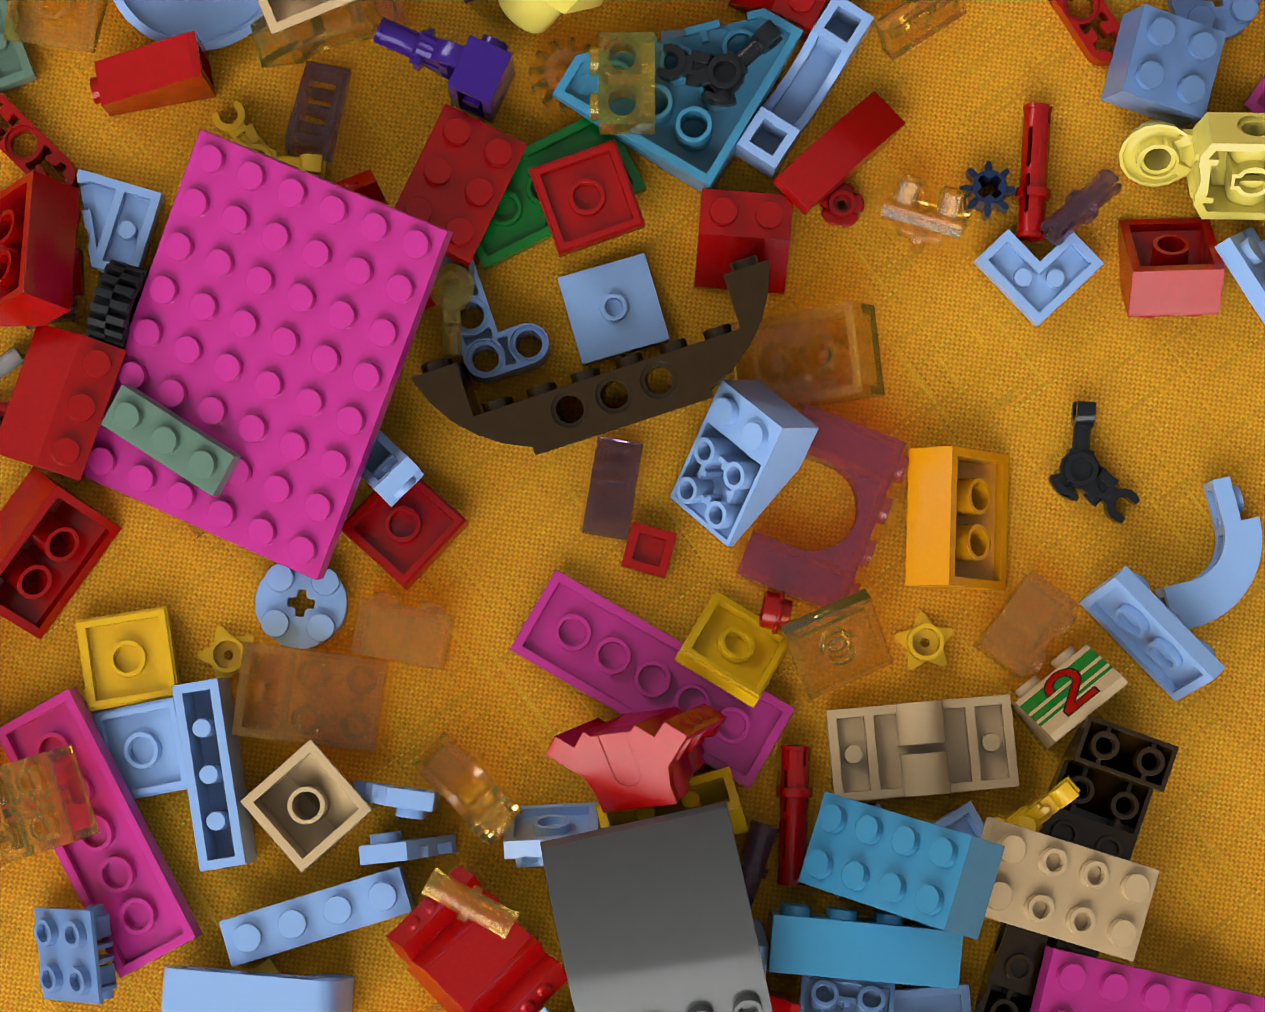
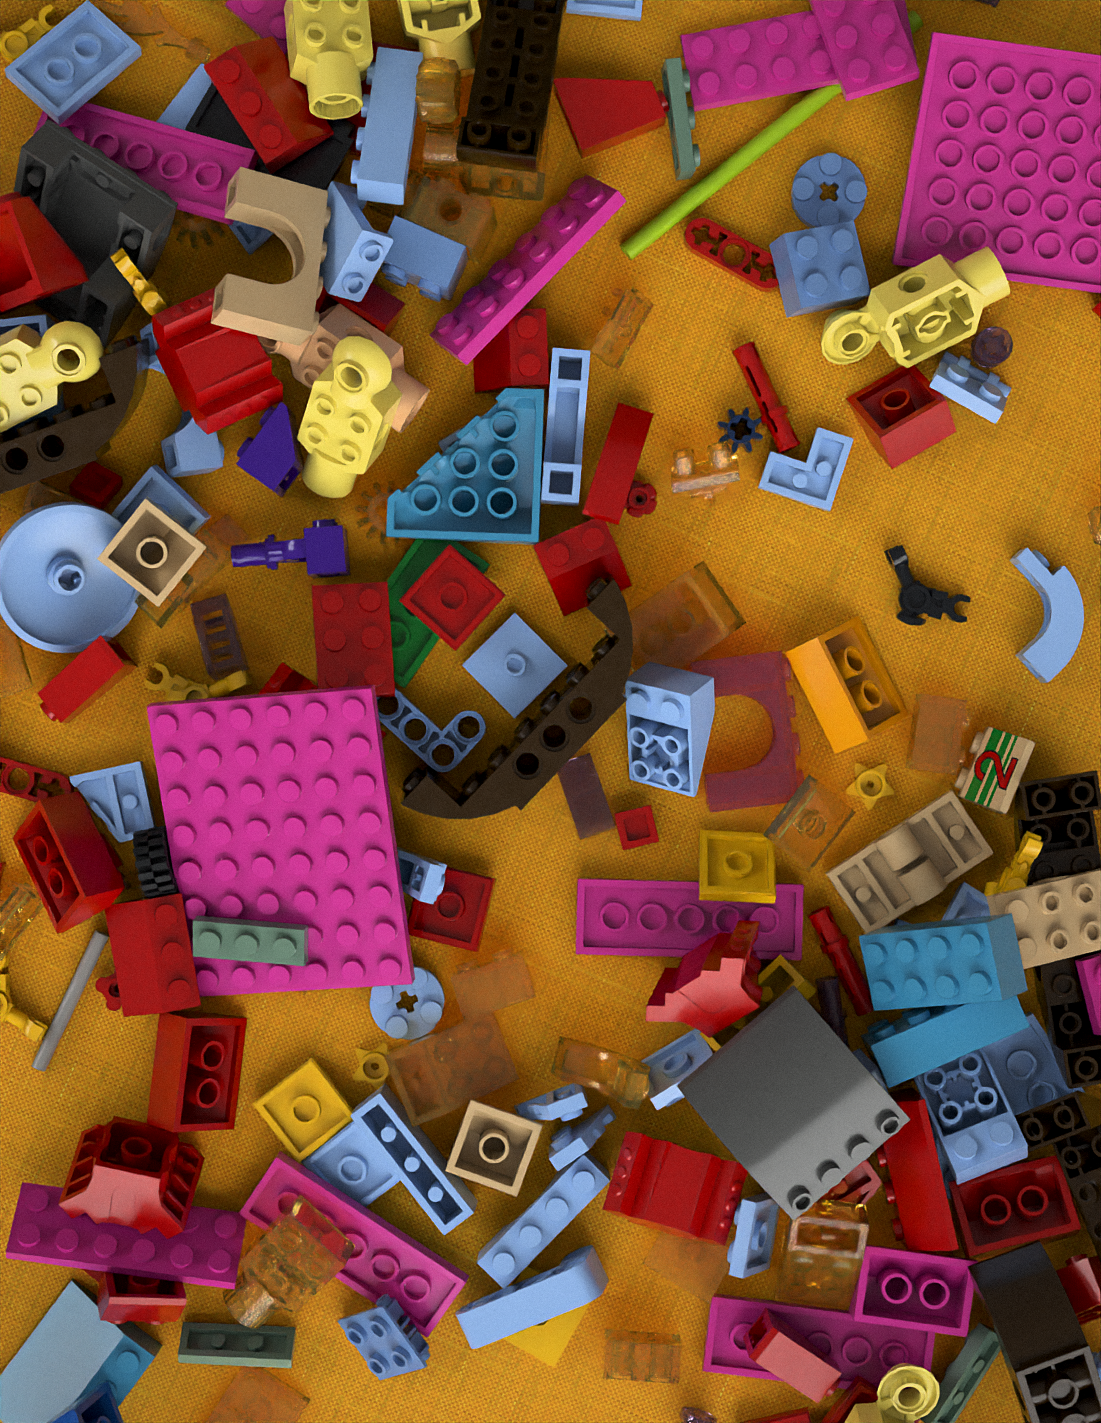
camera: 25 degrees left, 5 degrees up
clear yellow pin [421,867,519,940] -> none
clear yellow plate [430,264,475,357] -> none
clear yellow brick [590,32,655,135] -> none
black piece [656,19,783,107] -> none
red plate [759,589,793,634] -> none
pin [1040,169,1122,245] -> none
light blue plate [1079,566,1226,702] -> none

